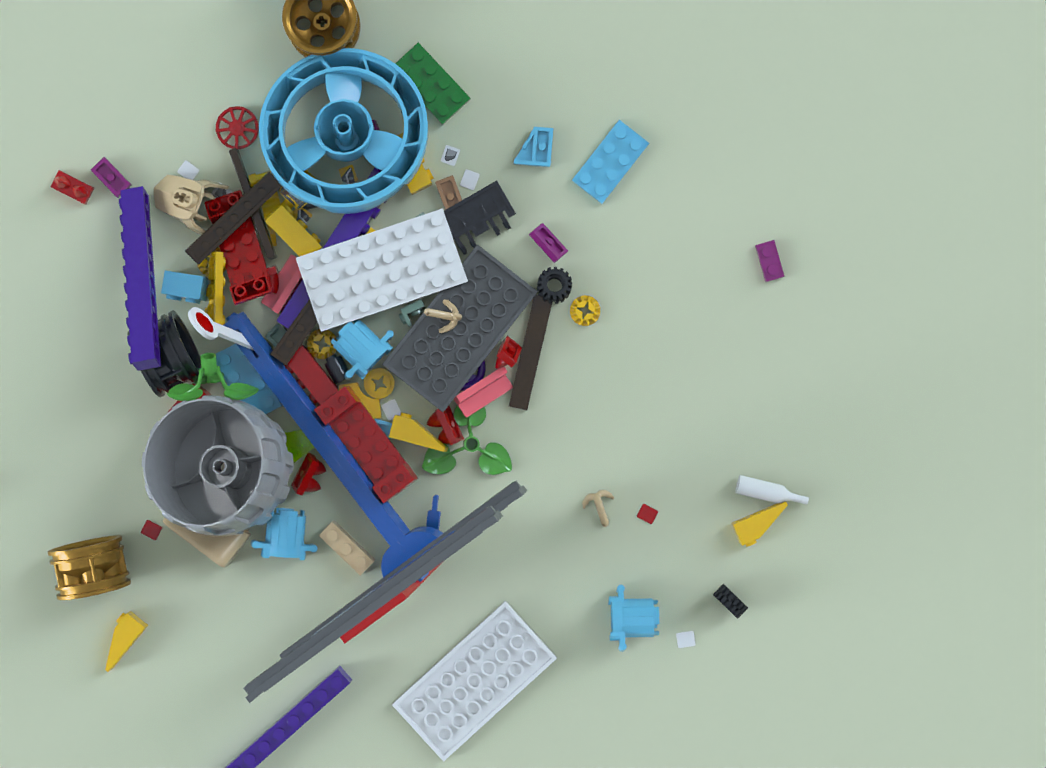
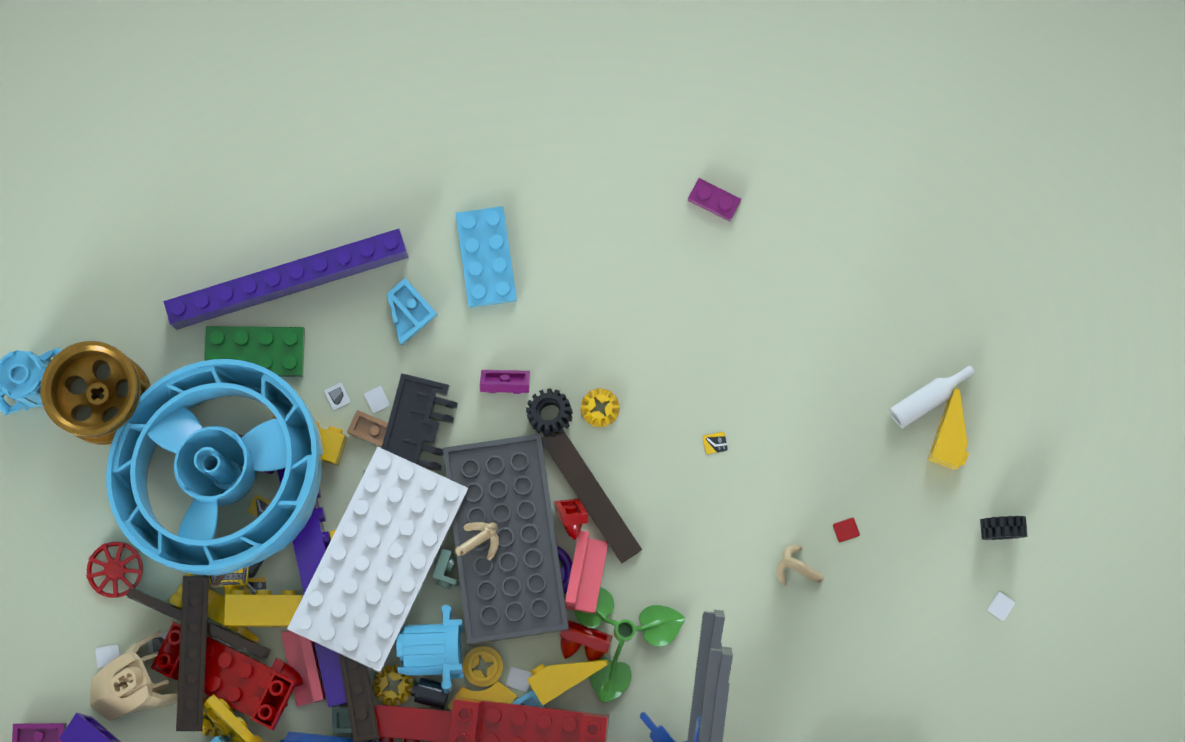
camera: 50 degrees left, 10 degrees down
medium azure container [608,585,660,652] -> none
none -> dark purple brick [163,228,409,330]
none -> sticker [702,432,728,454]

